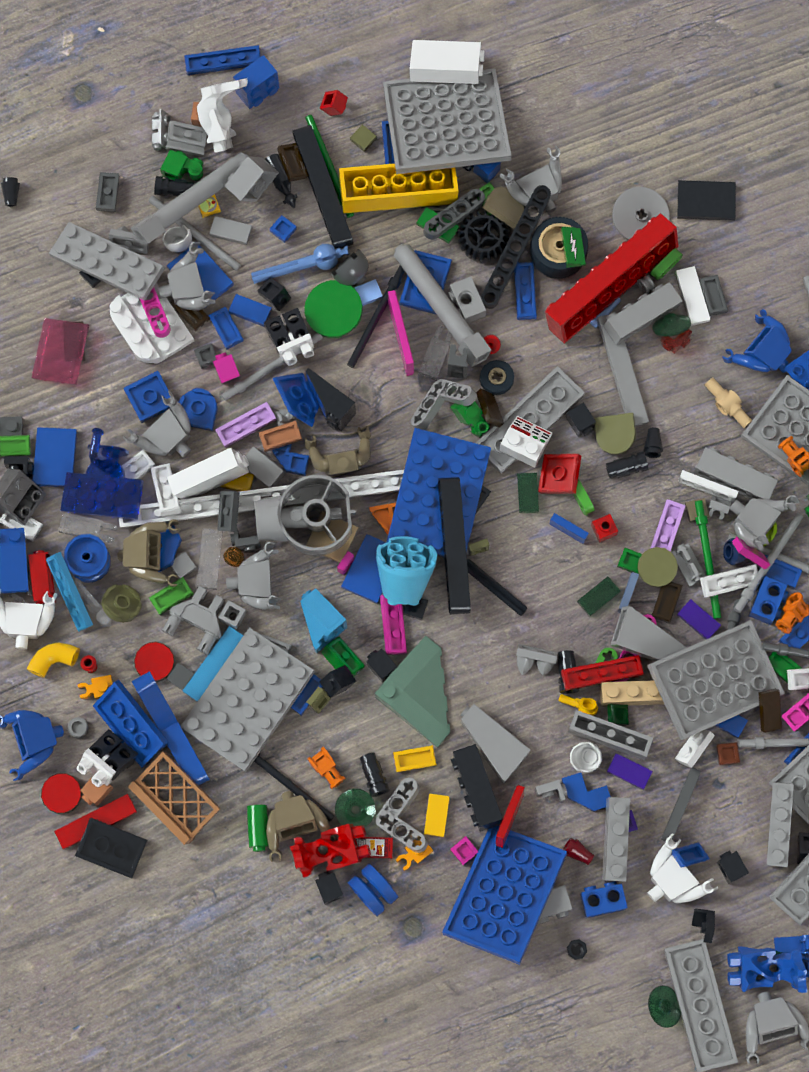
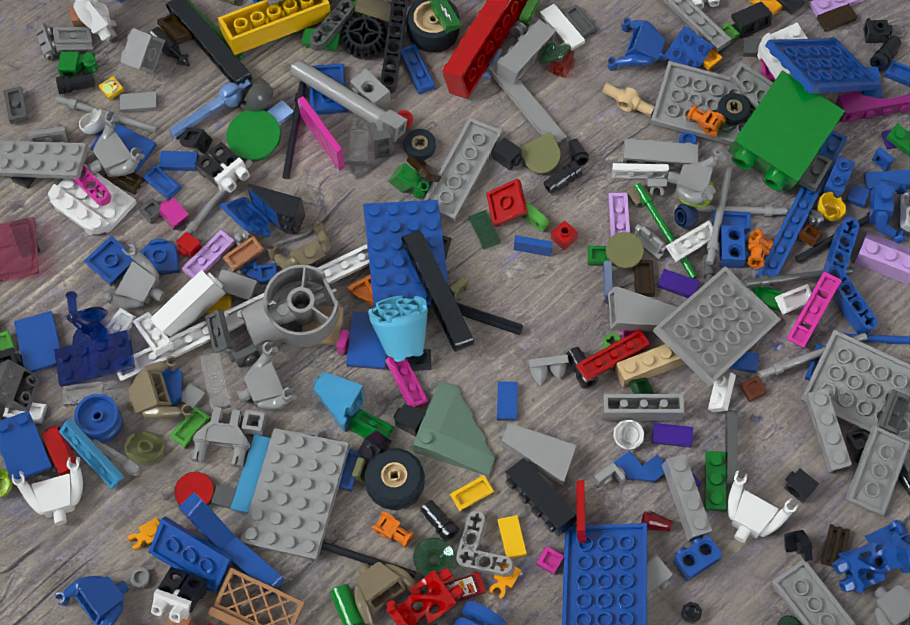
camera: 20 degrees left, 10 degrees down
yellow cylinder [26,642,80,678] -> none
red pin [80,655,98,673] -> none
light grey brick [131,152,248,244] -> none
clear orange tile [223,547,244,567] -> none
blue plate [269,215,297,243] -> none
light grey beam [411,379,477,430] -> none
white slope [500,416,552,468] -> none
yellow plate [558,694,598,716] -> none
clear green tile [577,576,621,617] -> none
blue tile [672,842,710,868] -> none
dark pink tile [732,537,771,569] -> none
dark brown tile [758,688,782,733] -> none
none -> red plate [176,231,202,259]
none -> black wheel [365,448,425,510]
none -> blue tile [497,381,518,421]
none -> blue tile [678,132,697,144]
none -> green plate [705,451,726,512]
none -> dark brown tile [820,524,850,567]

